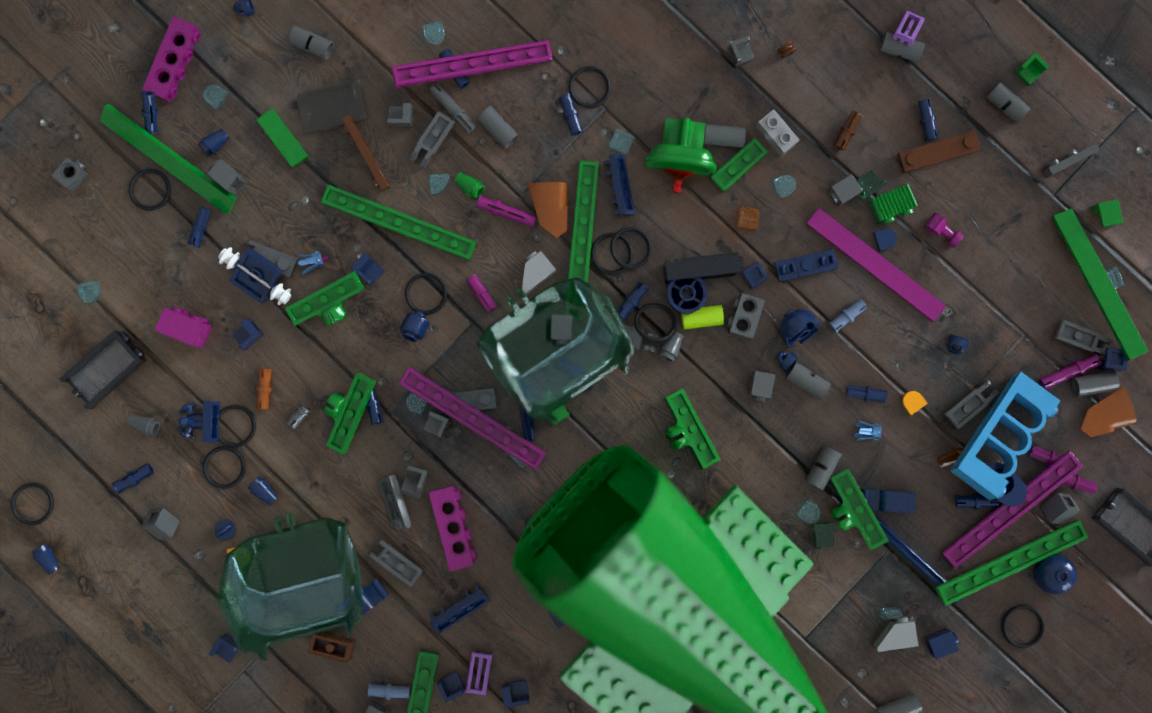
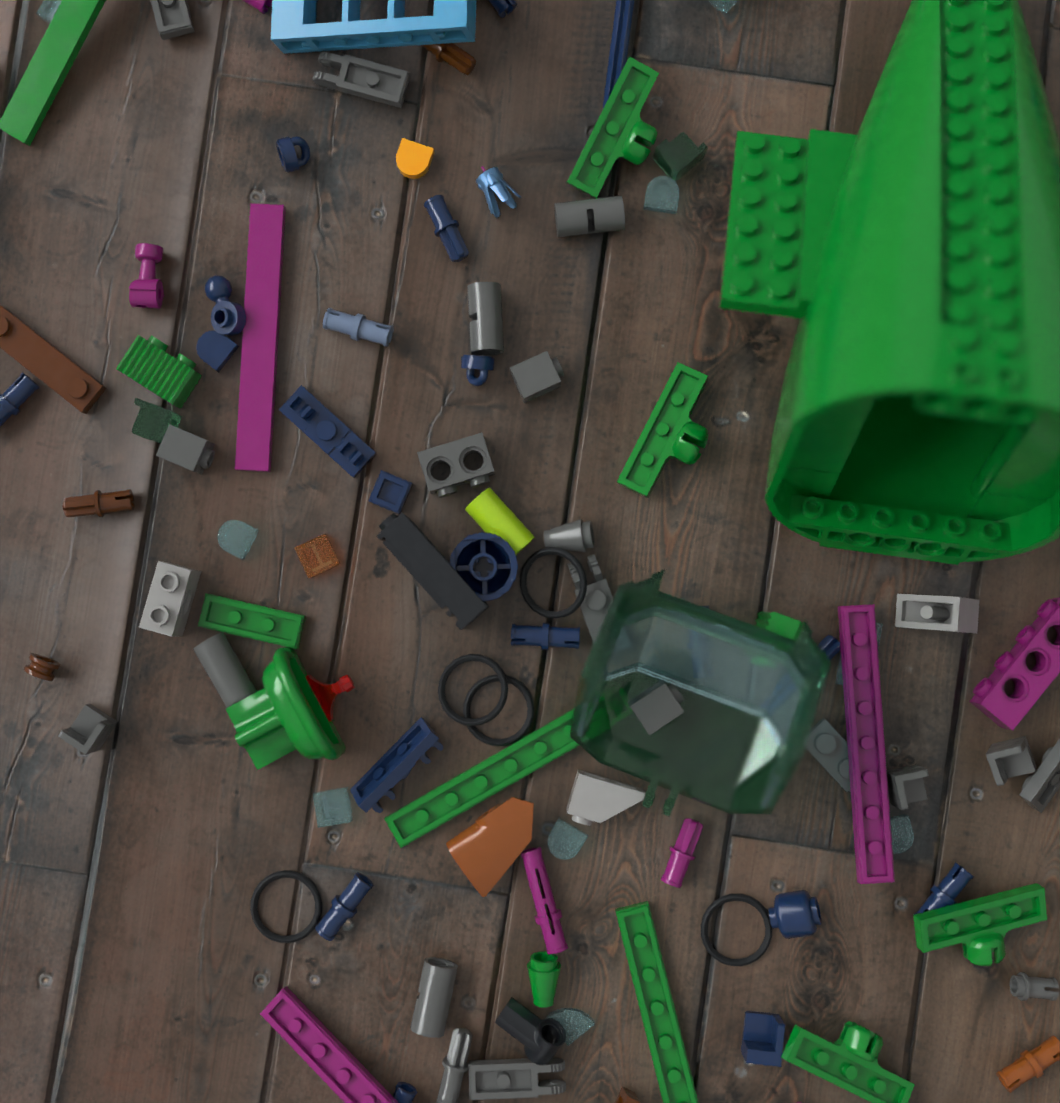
camera: 125 degrees left, 0 degrees up
dark blue cylinder [779,309,821,347] -> none
dark blue piece [862,488,916,514] -> none
none -> dark blue plate [205,275,246,336]
none -> black piece [494,997,566,1065]
none -> clear light blue tile [547,817,588,860]
none -> light grey slope [895,593,979,634]

